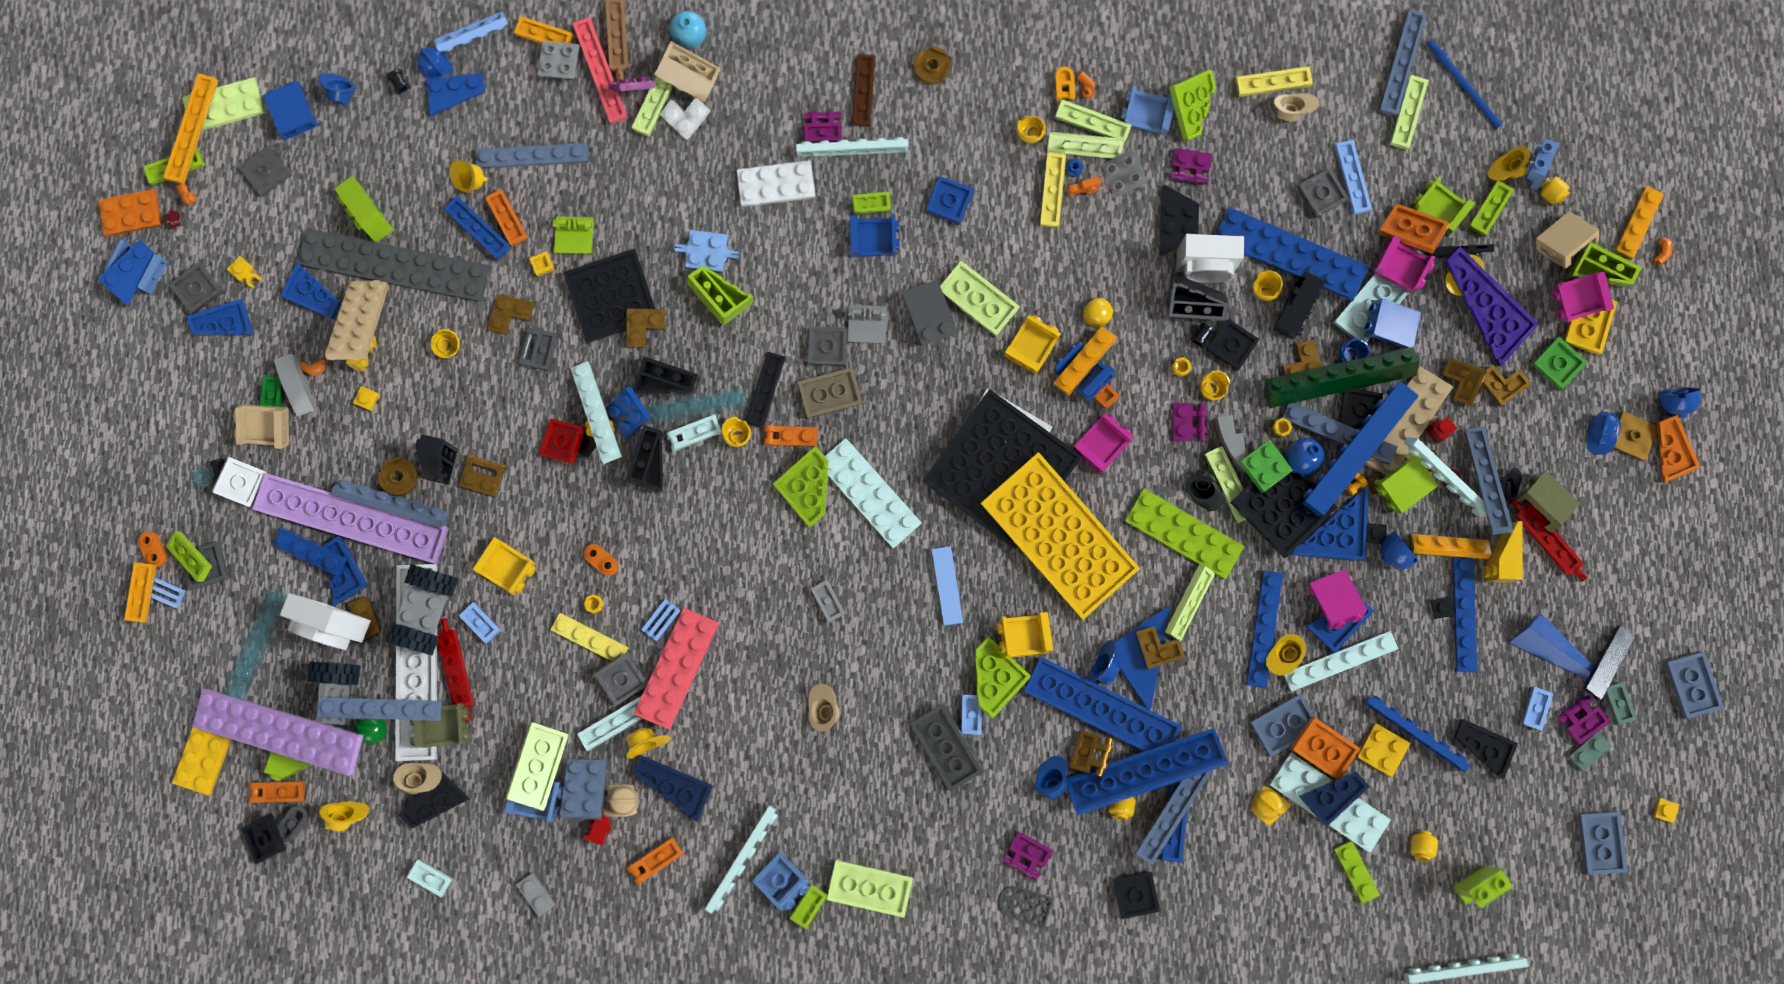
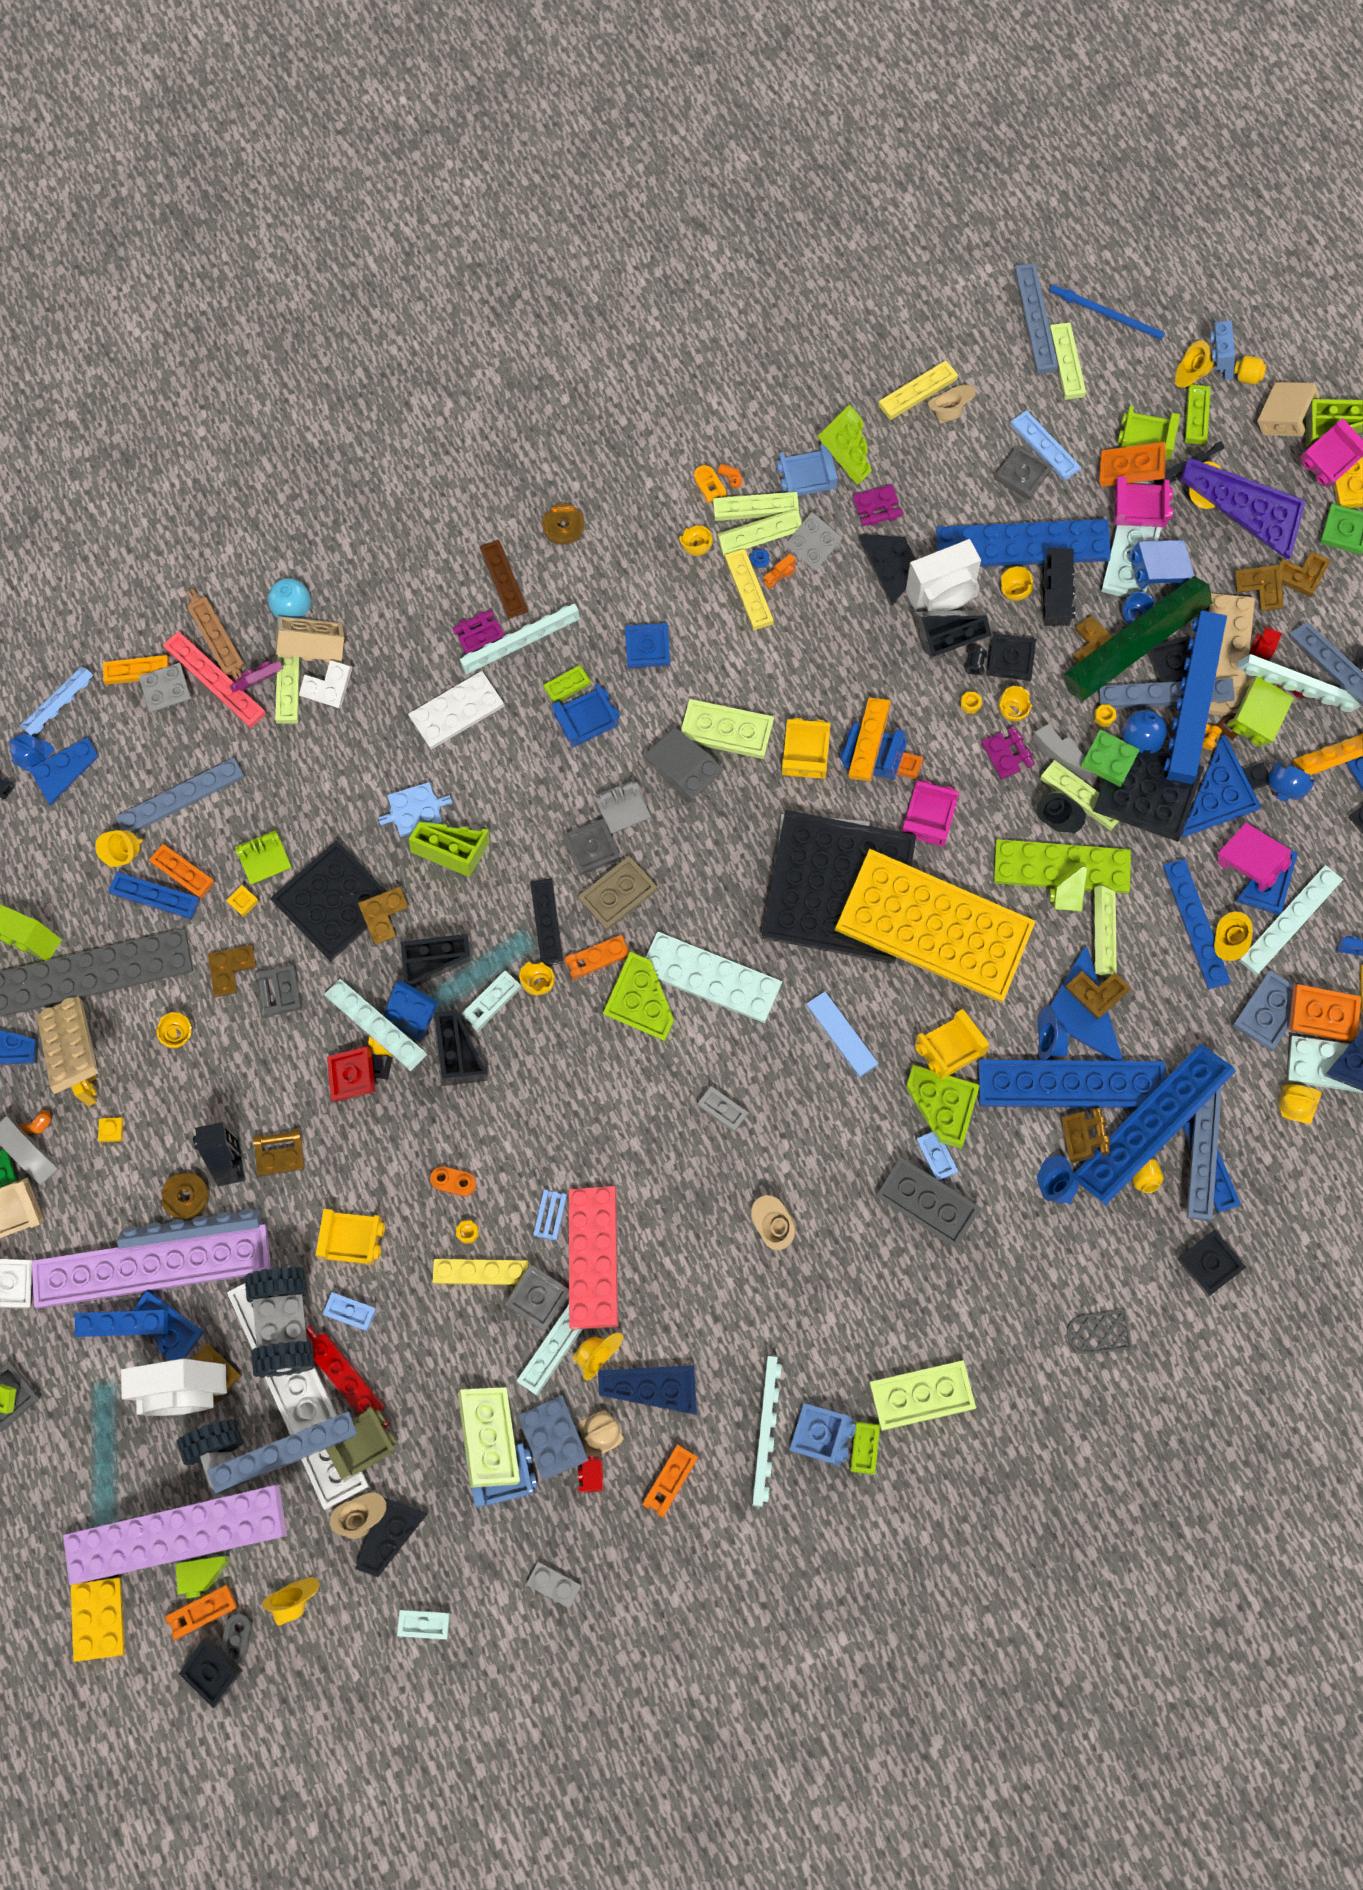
camera: 20 degrees left, 10 degrees down
green hair [354,719,387,745] -> none
magenta plate [1002,831,1053,880] -> none
yellow hair [1083,298,1113,328] -> none
light orange plate [1615,186,1664,260] -> none
none -> slope [1049,862,1087,911]

